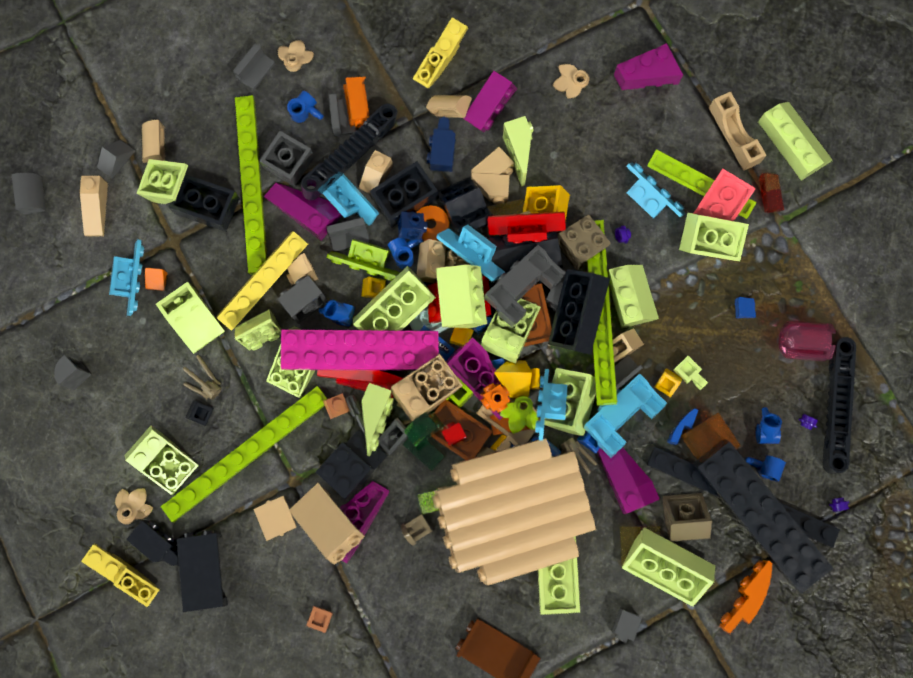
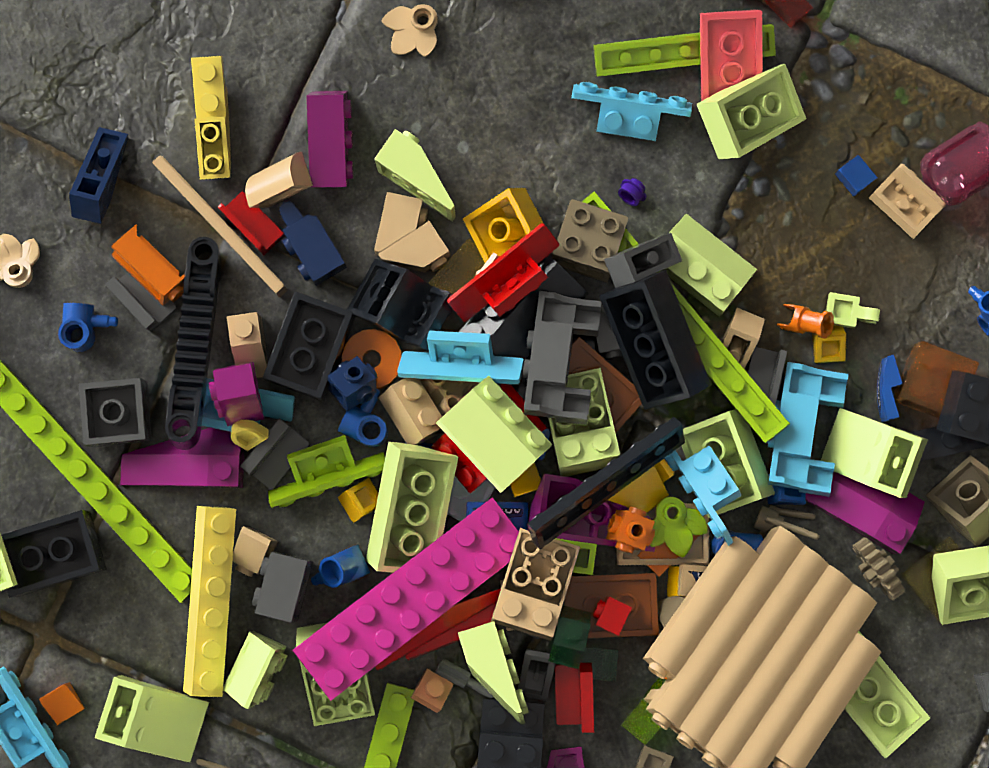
camera: 40 degrees left, 5 degrees up
none -> dark blue slope [69,127,128,224]
none -> tan tile [152,156,287,298]
none -> magenta wedge [209,362,264,426]
none -> red panel [218,191,285,256]
none -> light yellow tile [231,420,269,451]
none -> black plate [527,417,685,549]
none -> red panel [555,663,594,733]
none -> dark grey slope [604,233,682,288]
none -> orange piece [777,304,834,339]
none -> yellowish green slope [821,408,928,498]
none -> dark tan gear [852,537,905,601]
none -> tan bracket [869,164,946,239]

